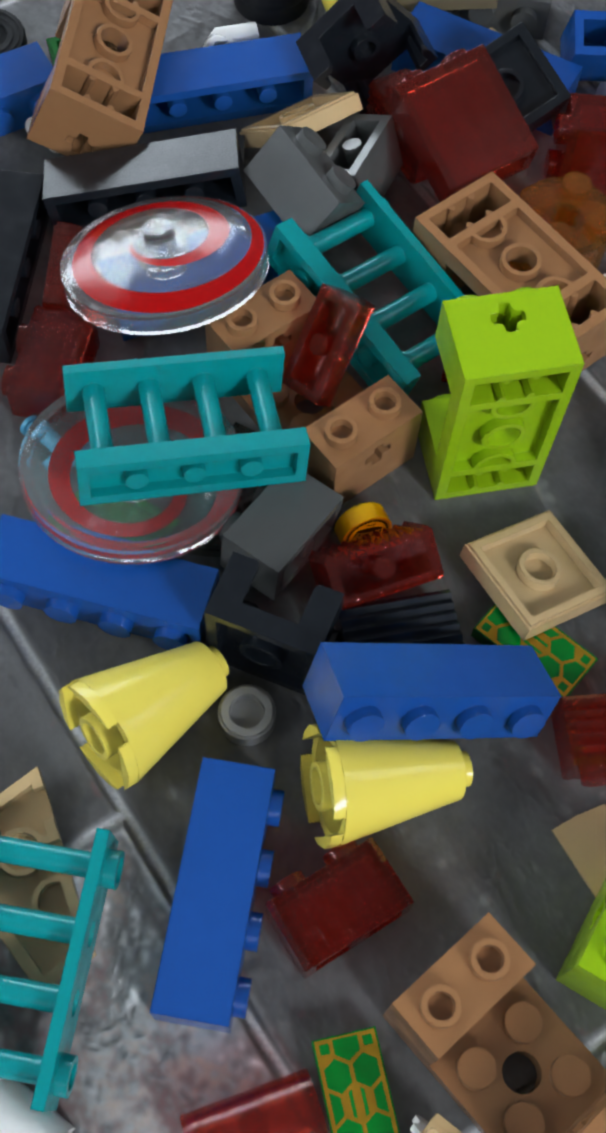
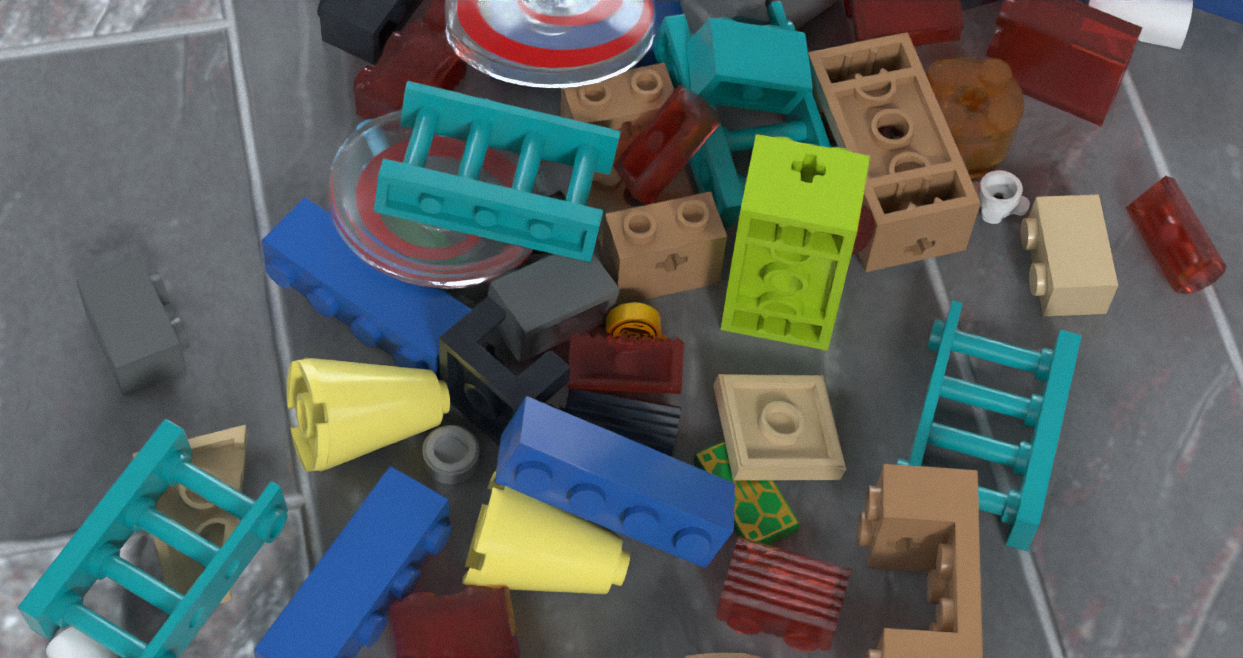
camera: 20 degrees right, 5 degrees down
none -> teal brick [686,17,813,114]

